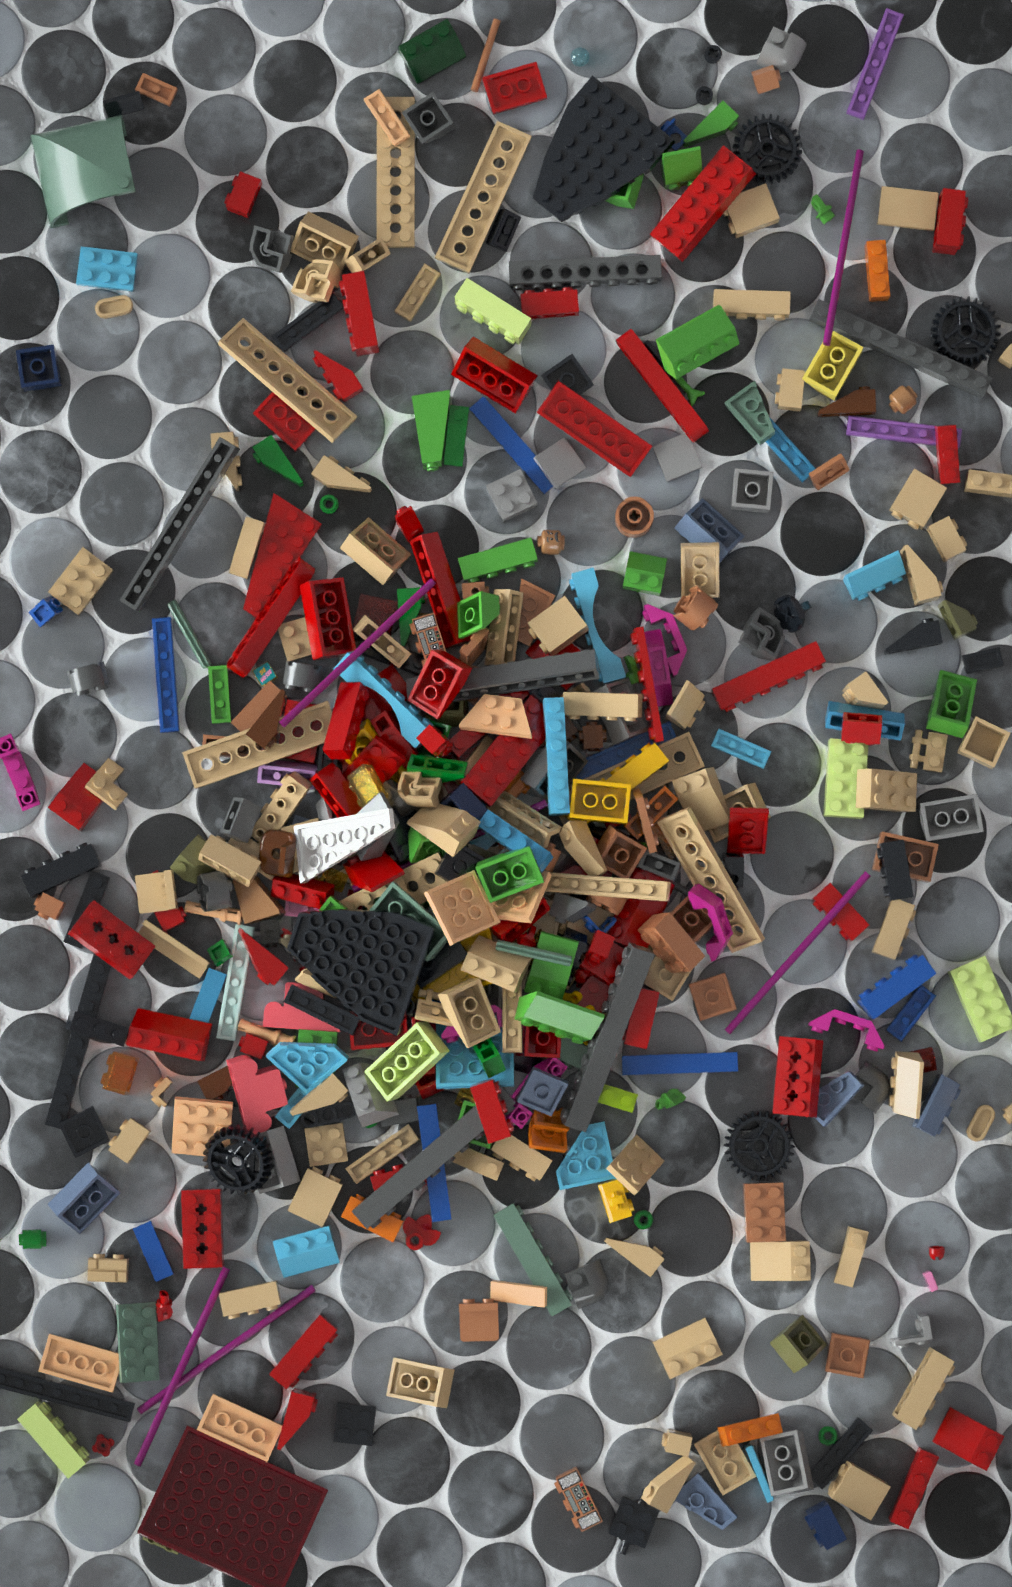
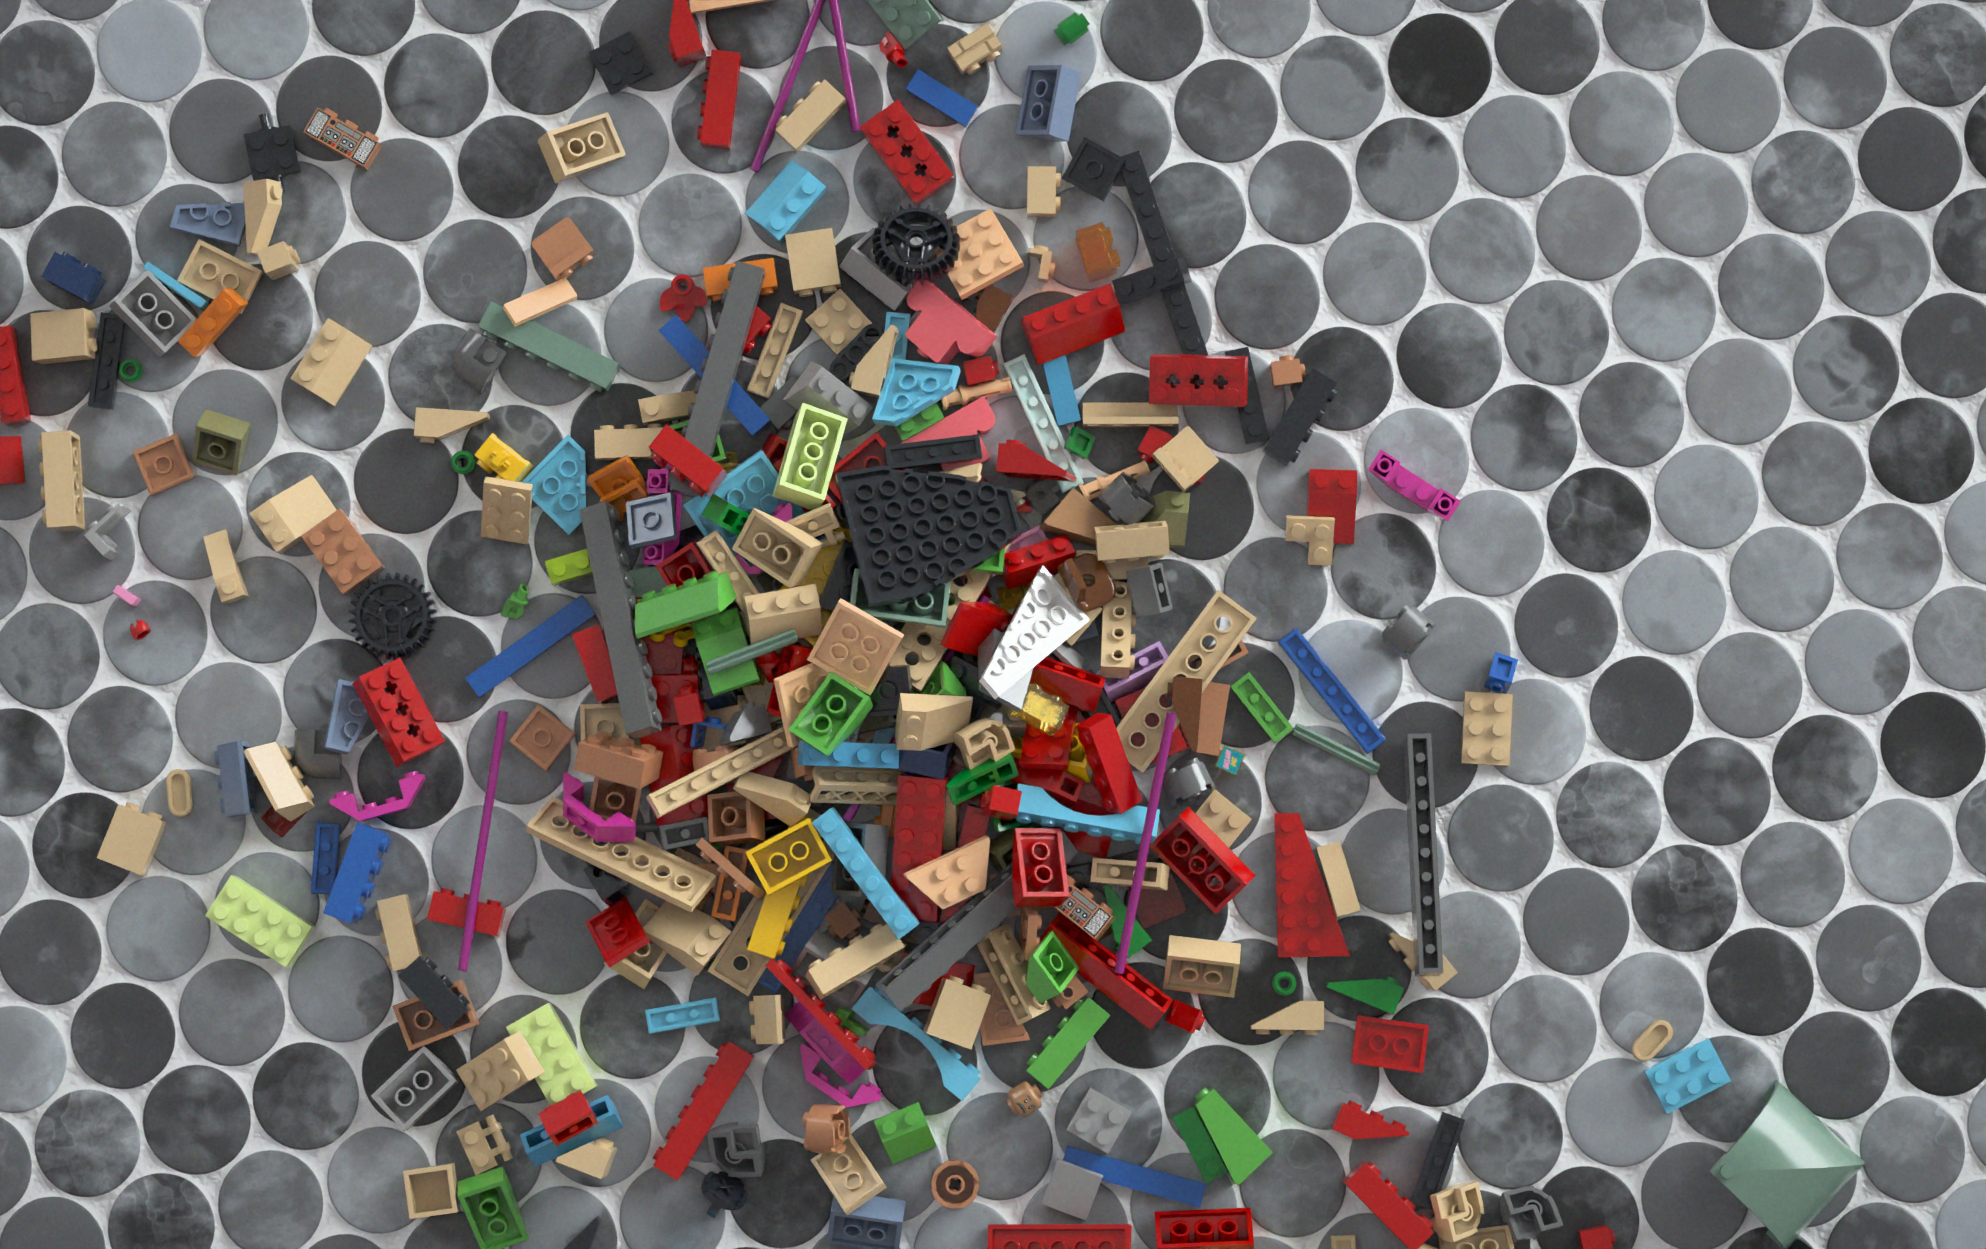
camera: 145 degrees right, 0 degrees up
dark blue brick [16,344,62,392] -> none
tan plate [218,318,357,443] -> none
red beam [227,557,315,678] -> none

